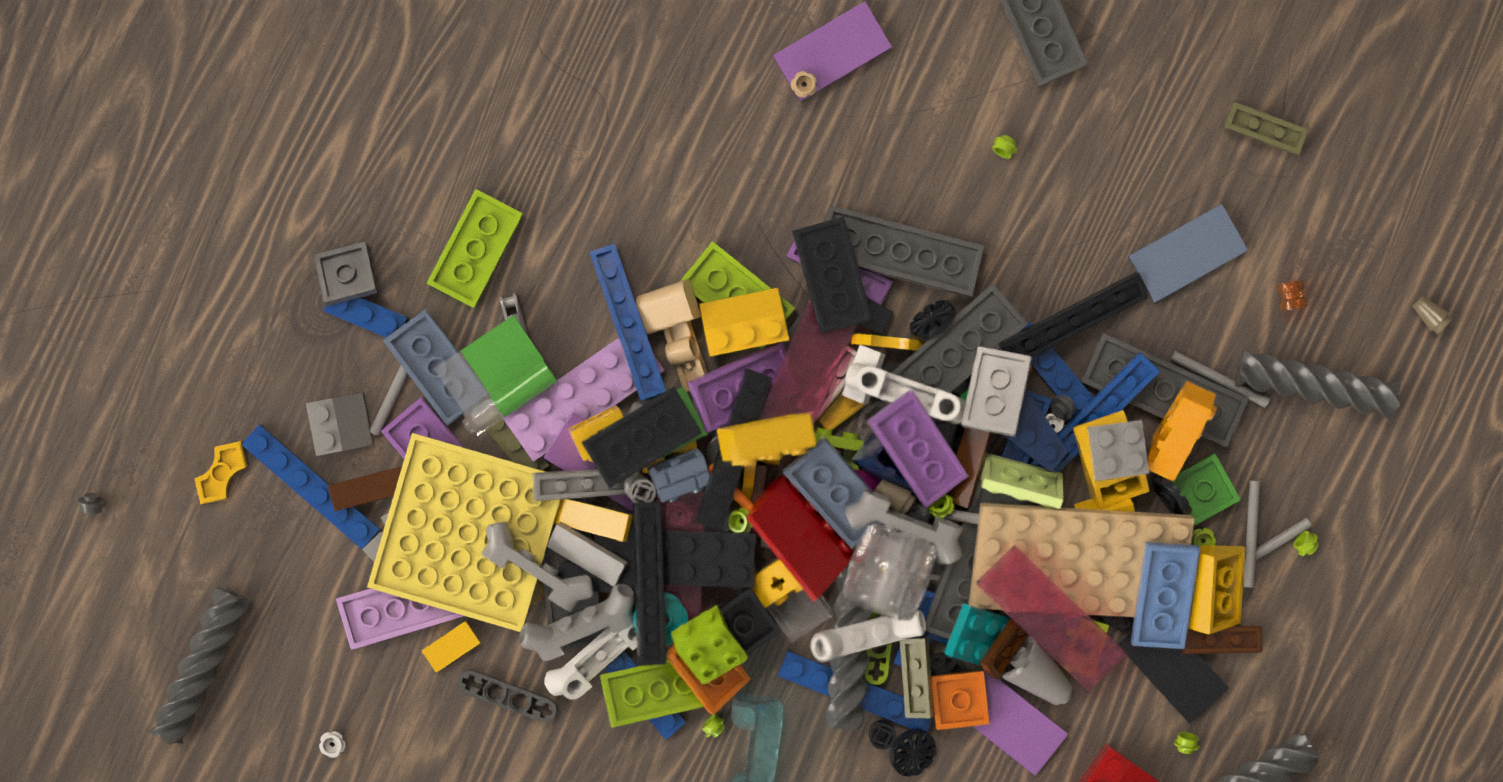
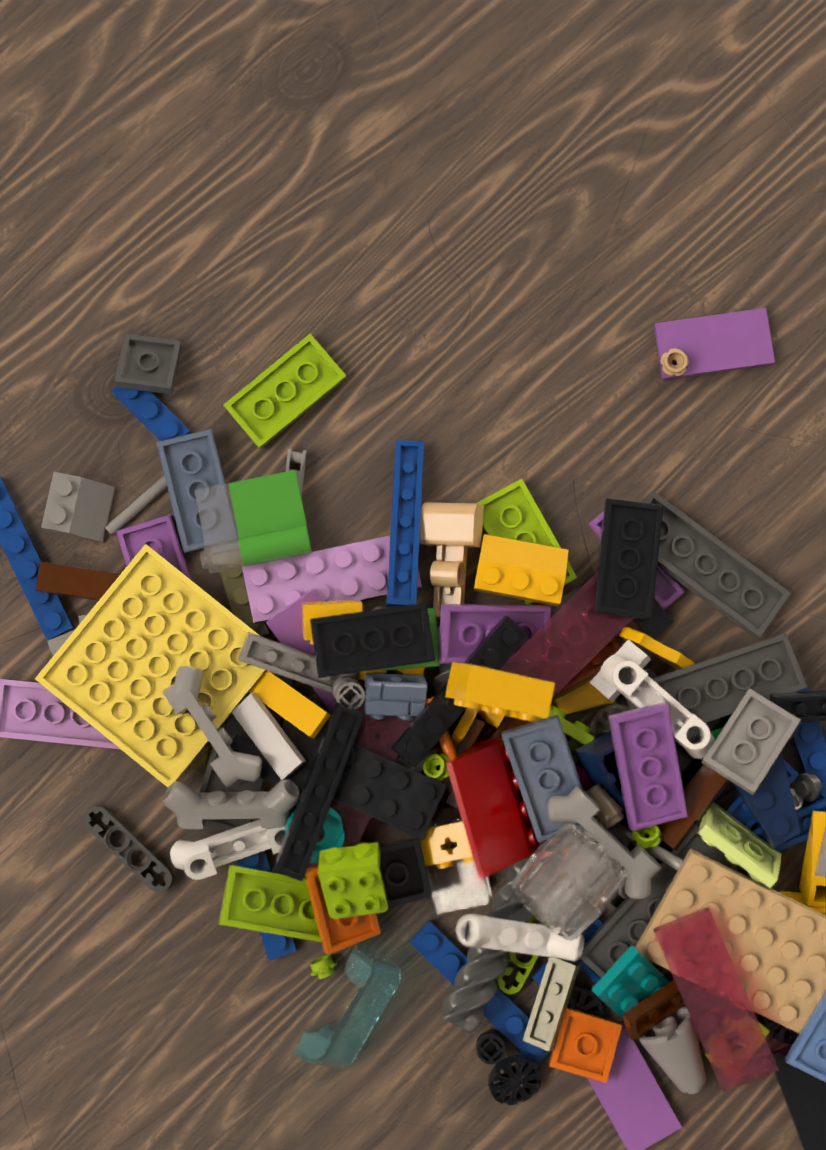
camera: 30 degrees right, 5 degrees down
yellow tile [422,620,481,673] -> none
black wheel [909,300,956,340] -> none

